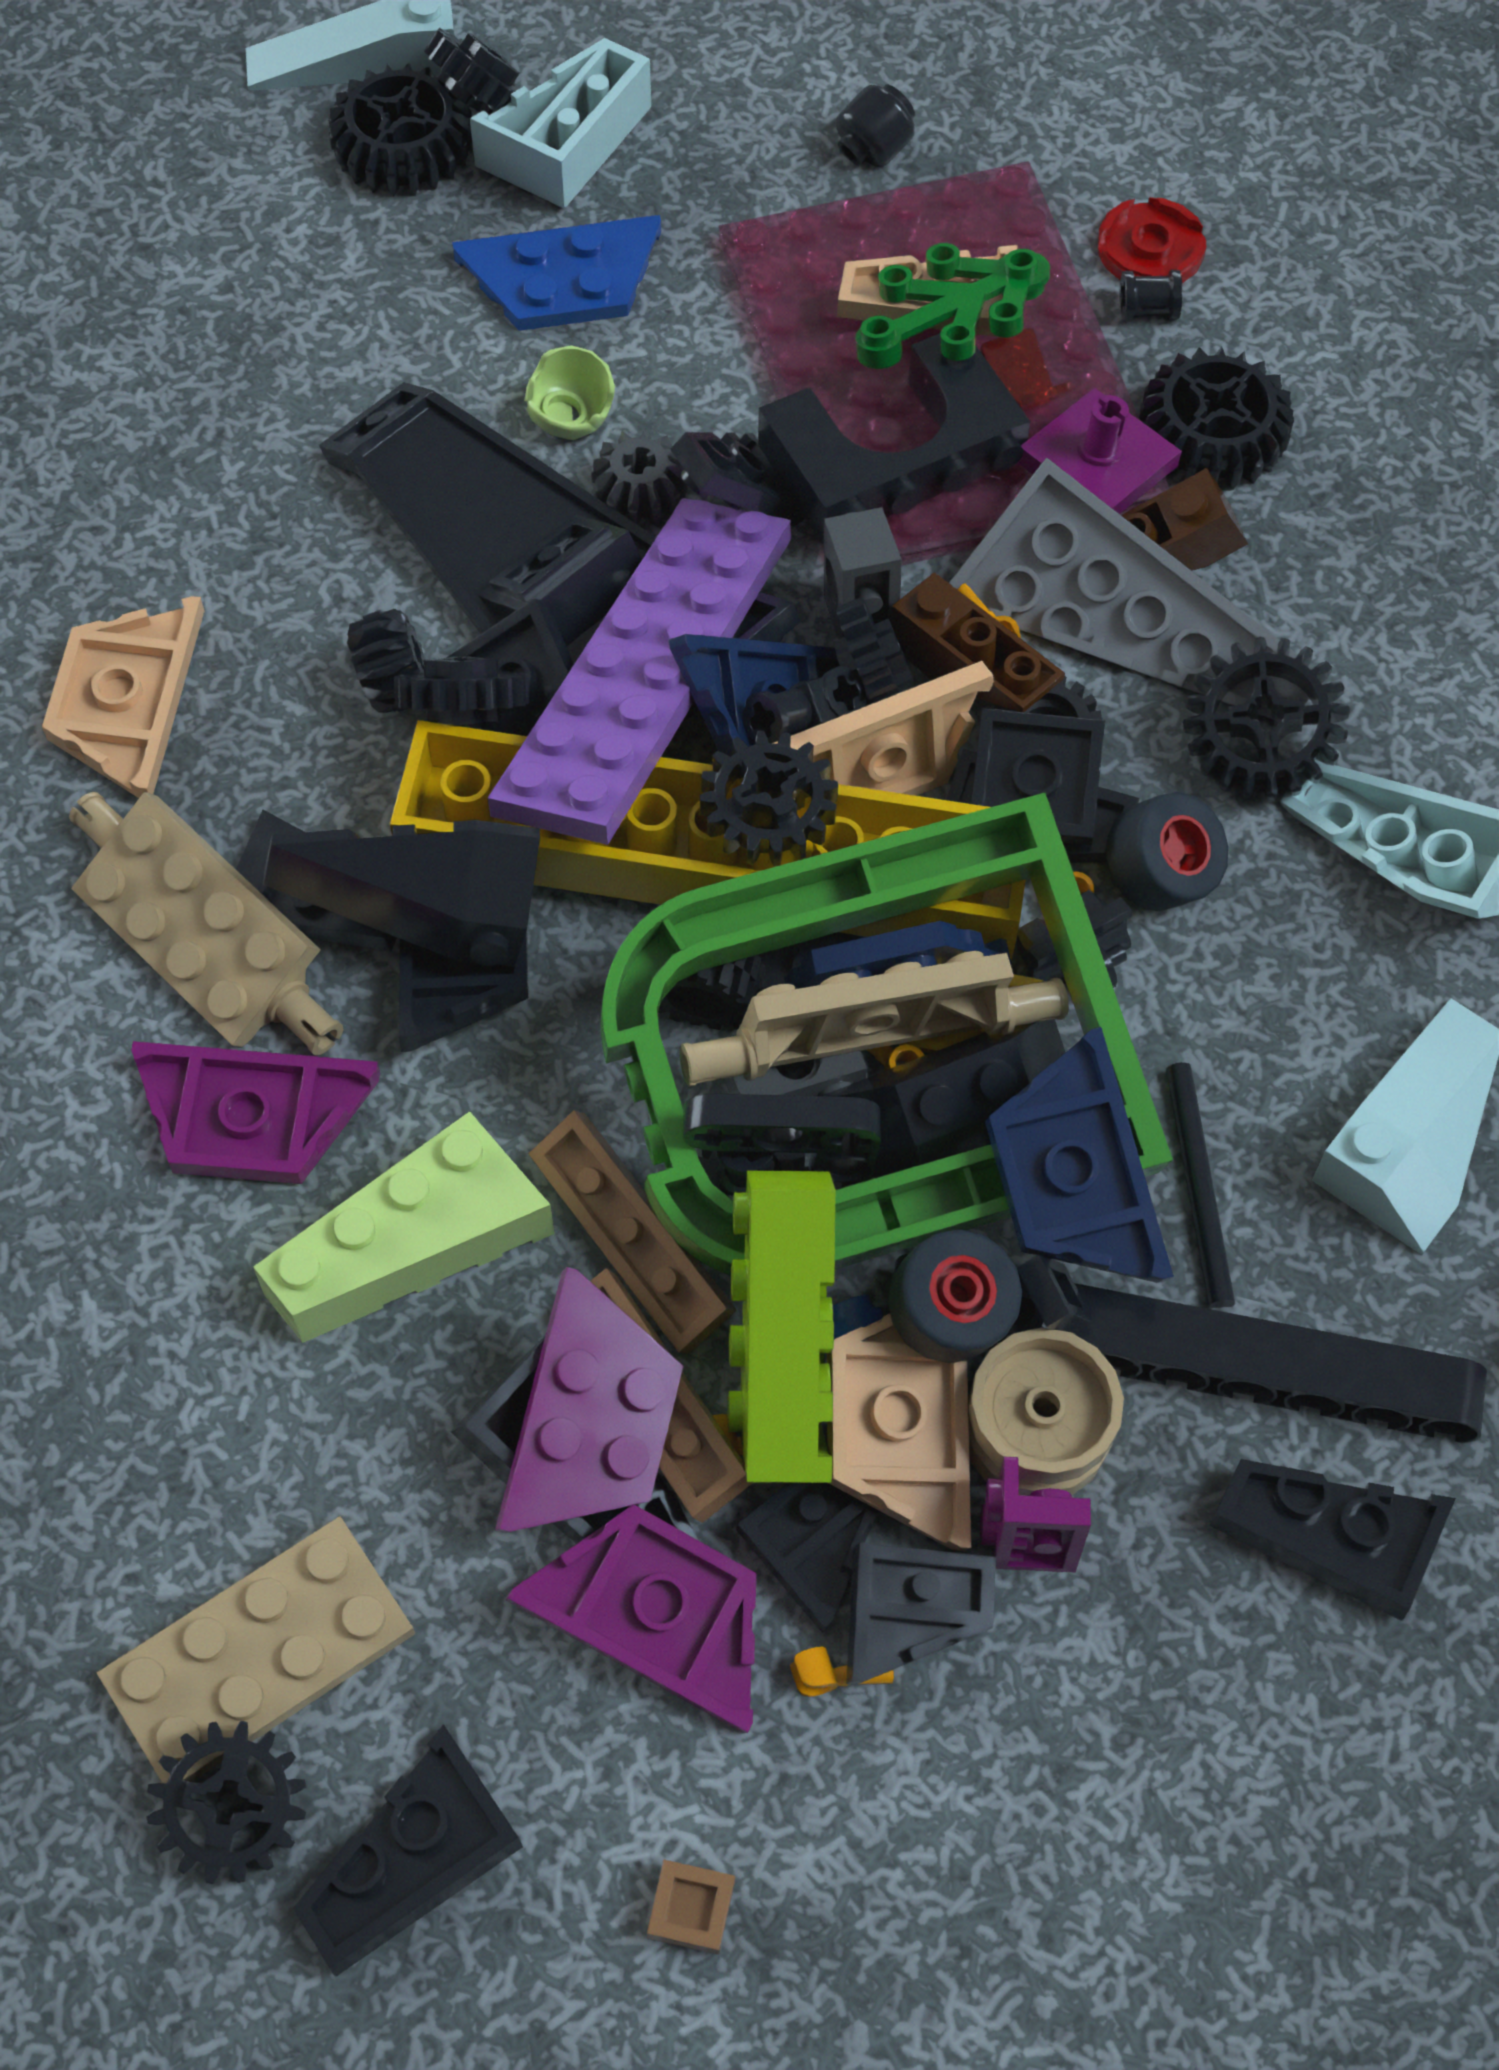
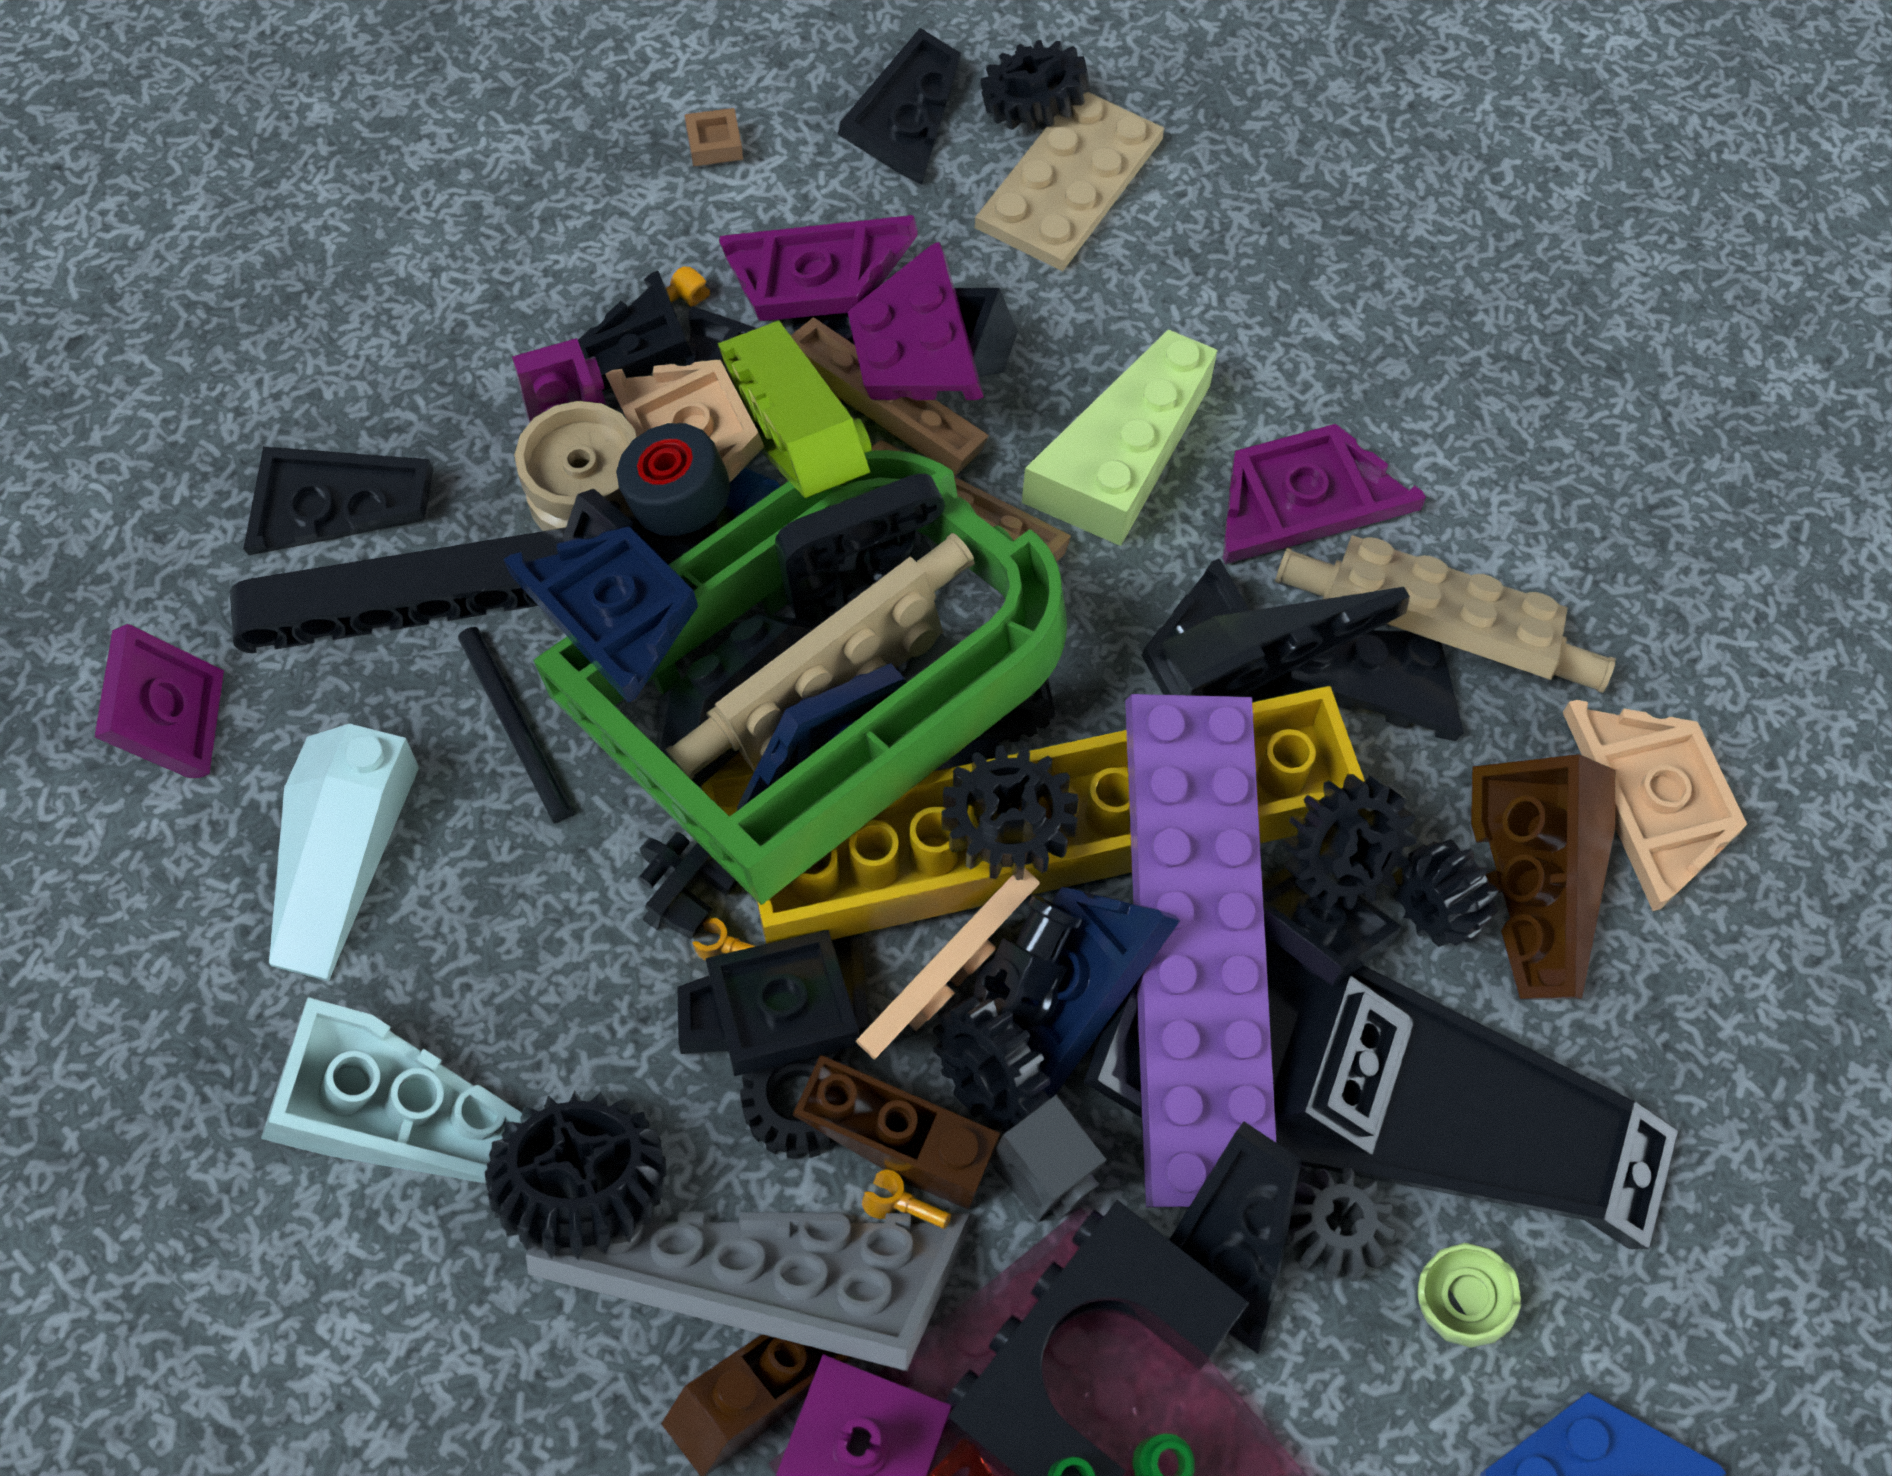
camera: 155 degrees right, 0 degrees up
black wheel [1106,792,1229,911] -> none
none -> reddish brown wedge [1471,754,1616,1000]

